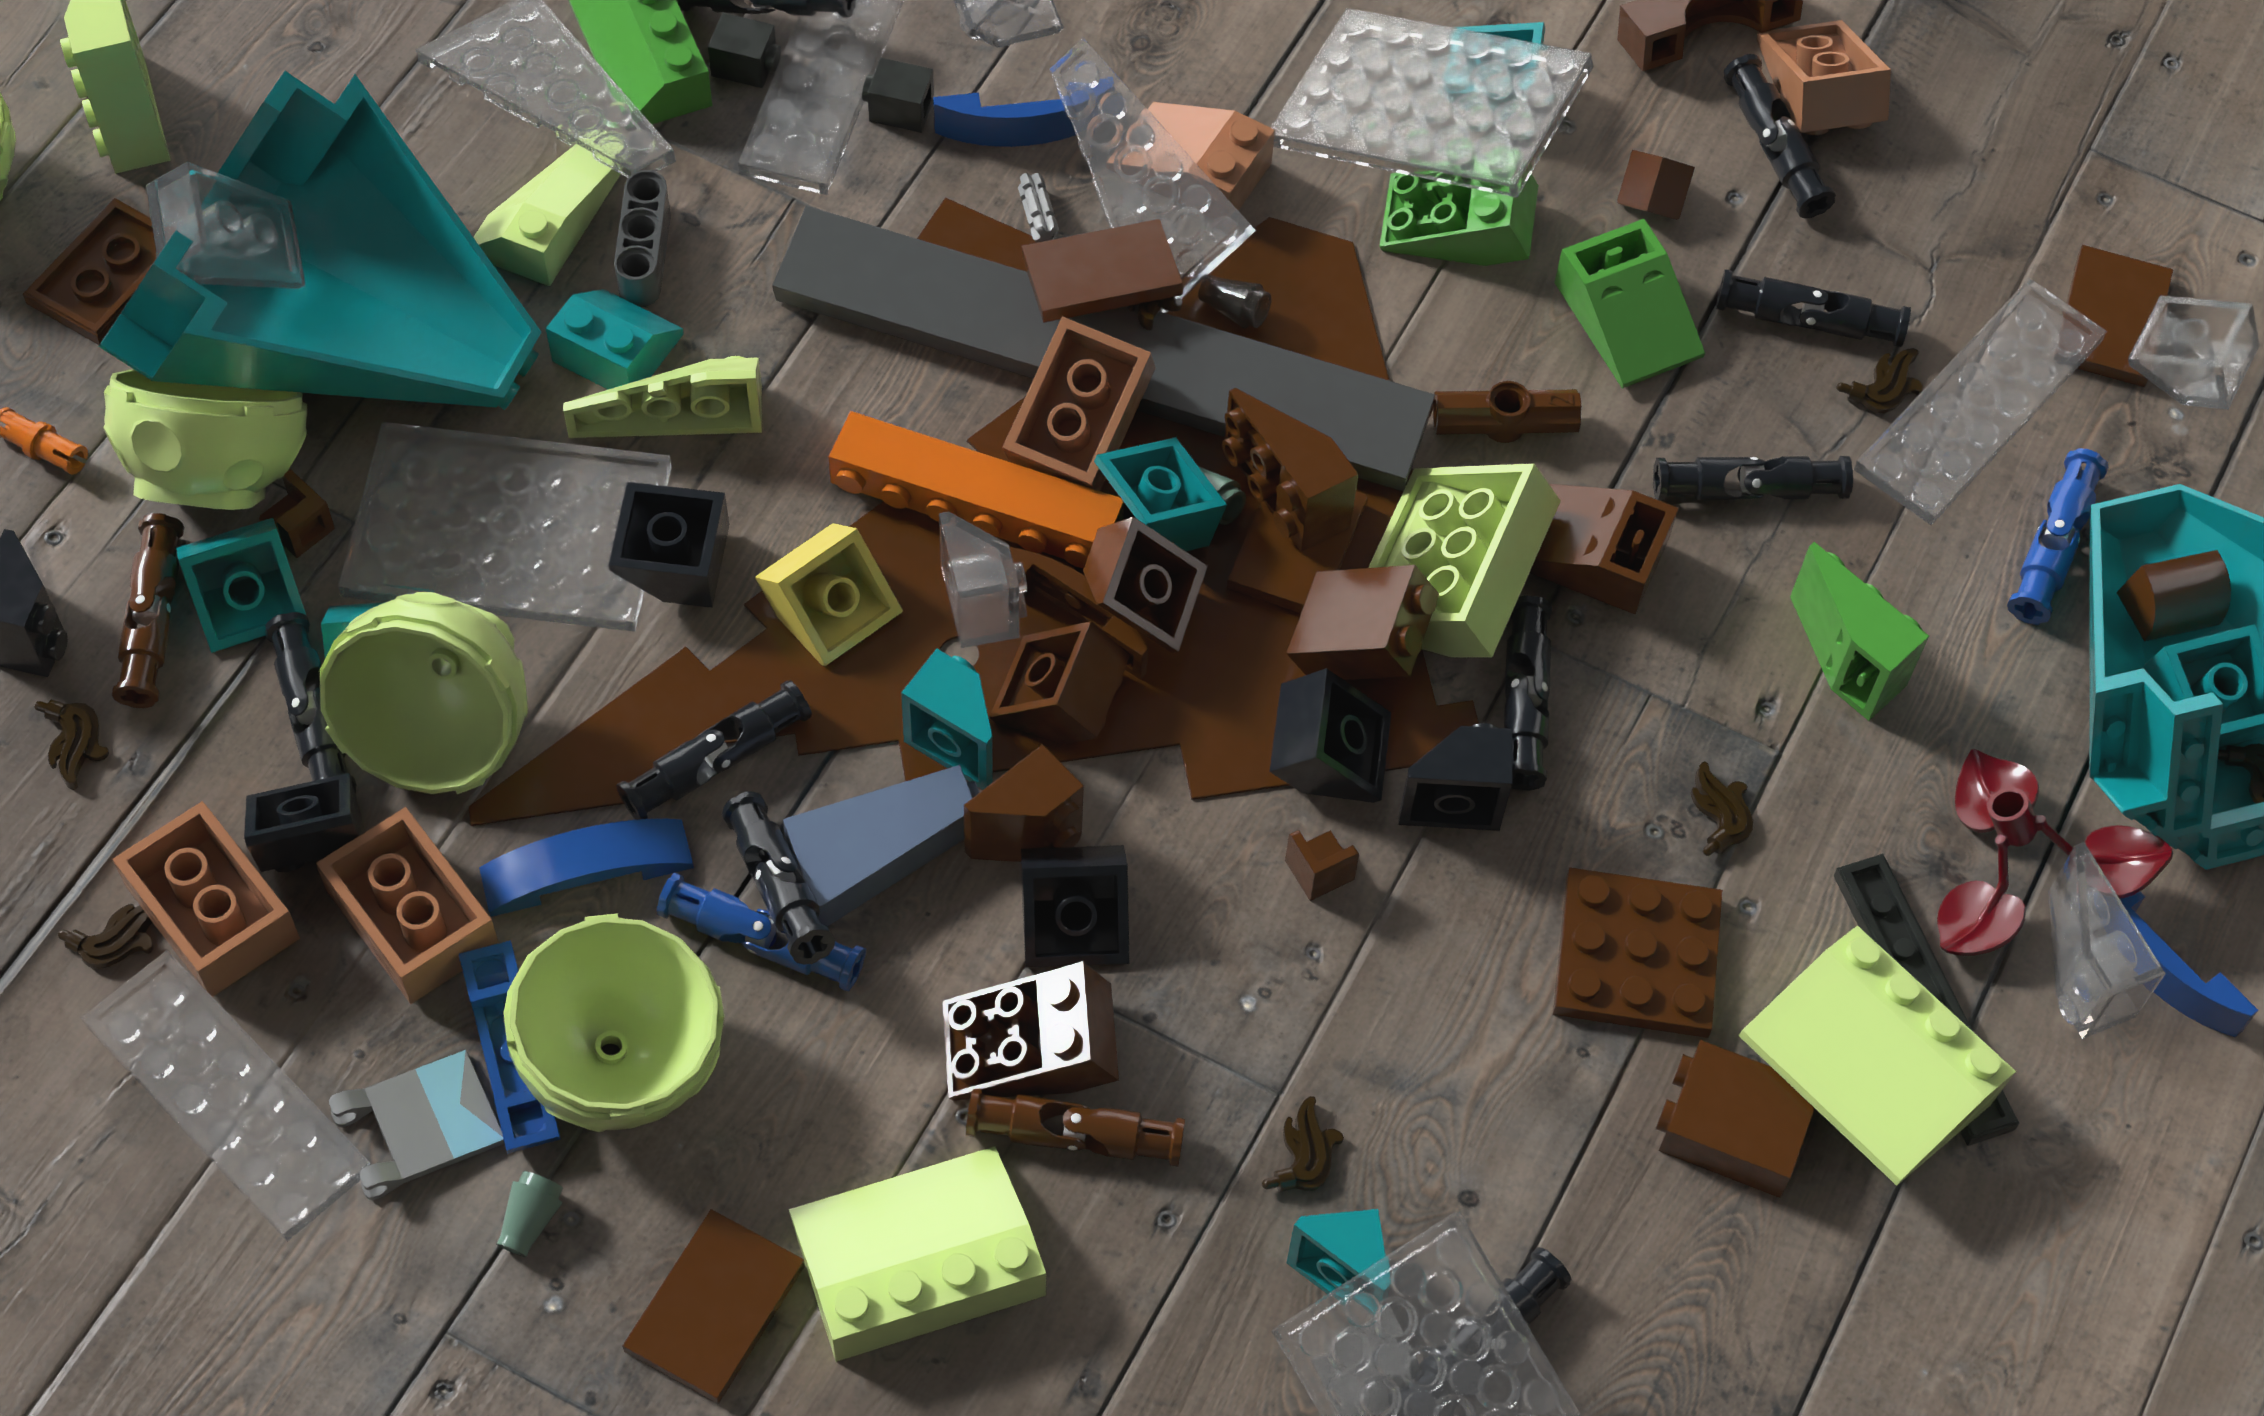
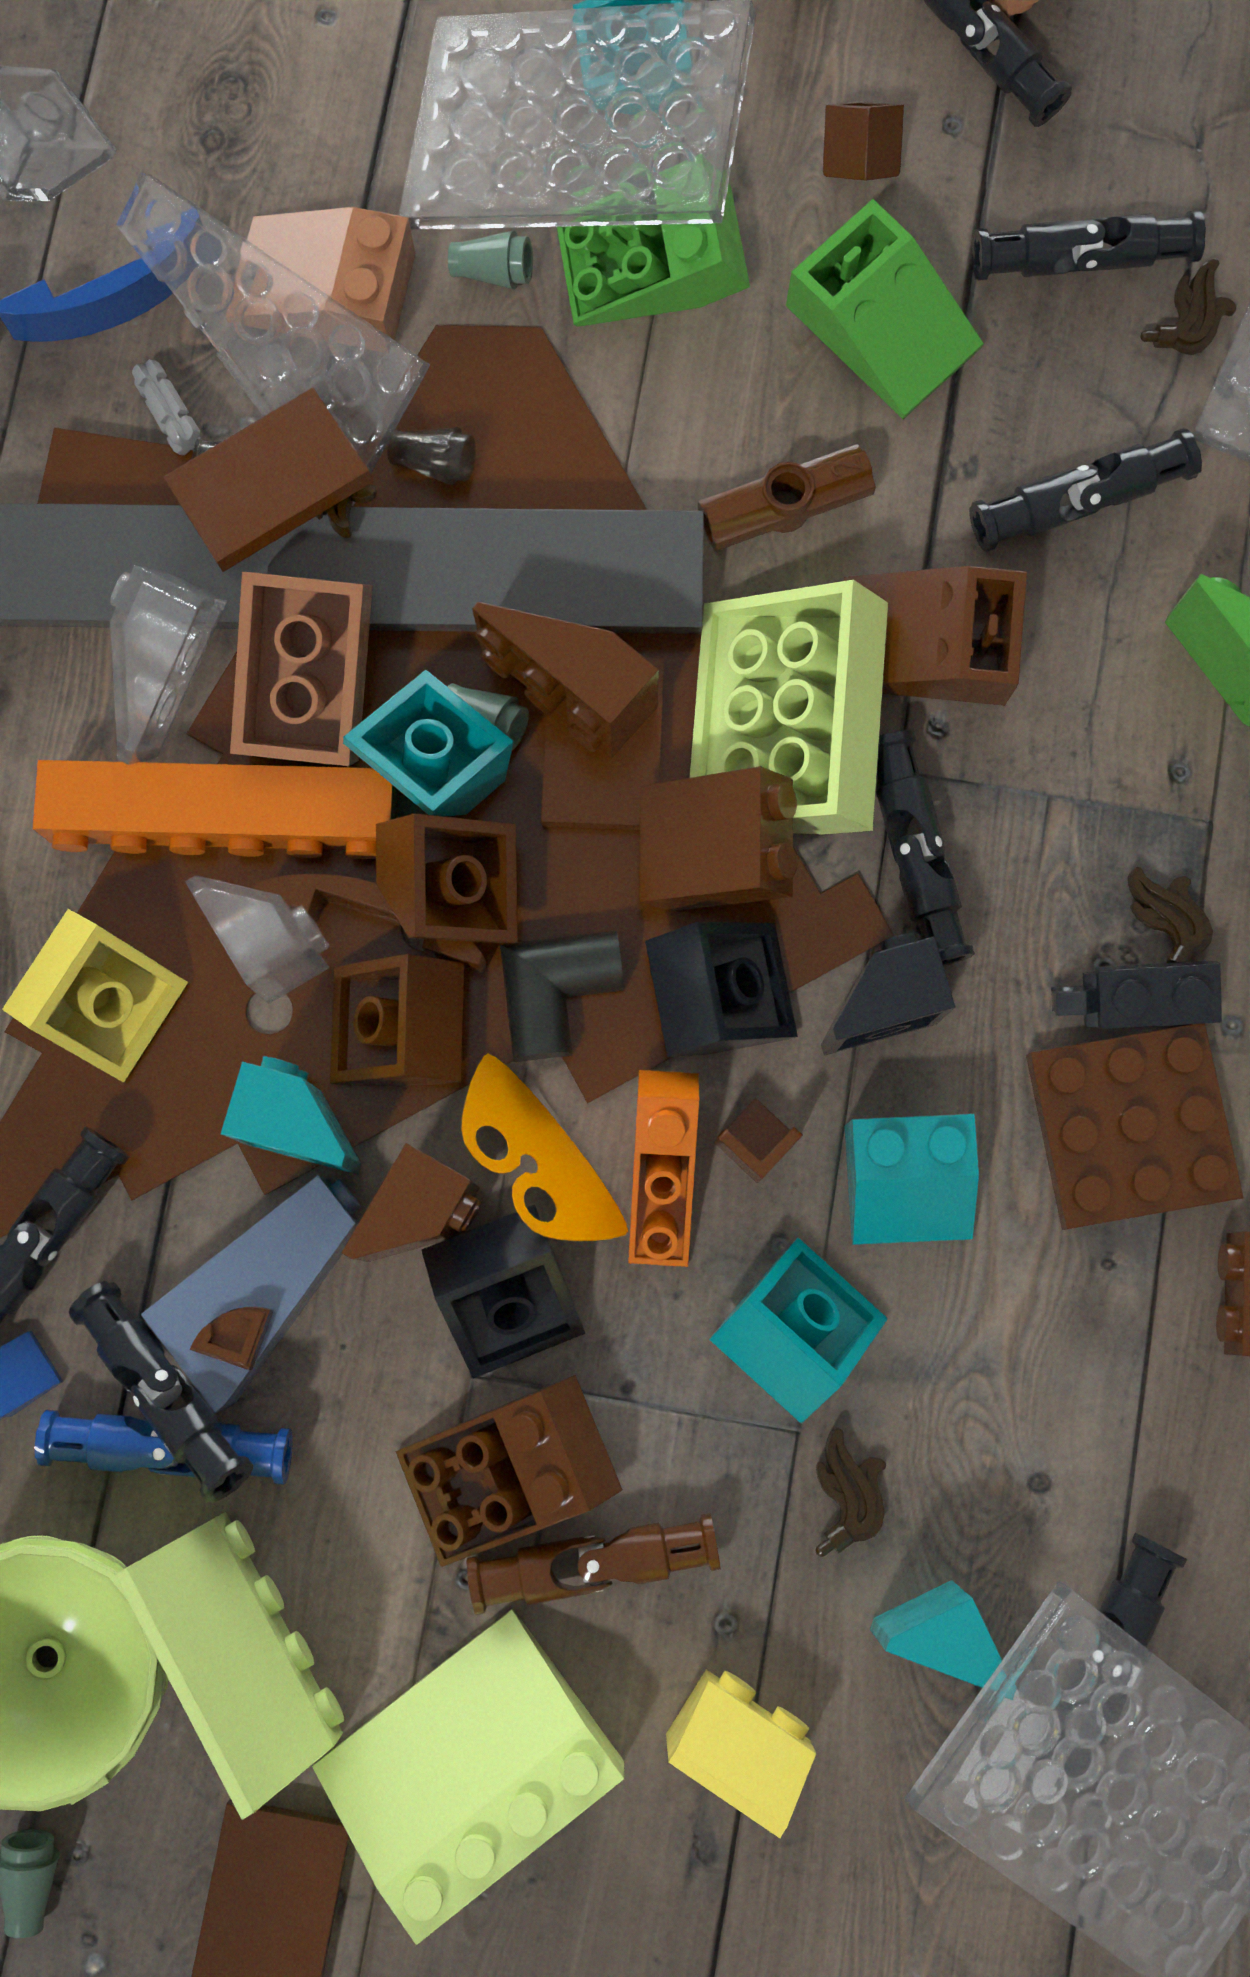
camera: 15 degrees left, 20 degrees up
none -> clear slope [110,565,228,765]
none -> yellowish green slope [114,1512,344,1820]
none -> reddish brown tile [190,1307,274,1370]
none -> sand green cone [448,230,533,290]
none -> light orange piece [461,1053,628,1241]
none -> pearl dark grey brick [500,931,624,1063]
none -> orange slope [628,1070,699,1267]
none -> light yellow slope [666,1669,816,1838]
none -> teal slope [709,1237,888,1423]
none -> teal slope [844,1114,979,1245]
none -> black hinge [1051,961,1222,1029]

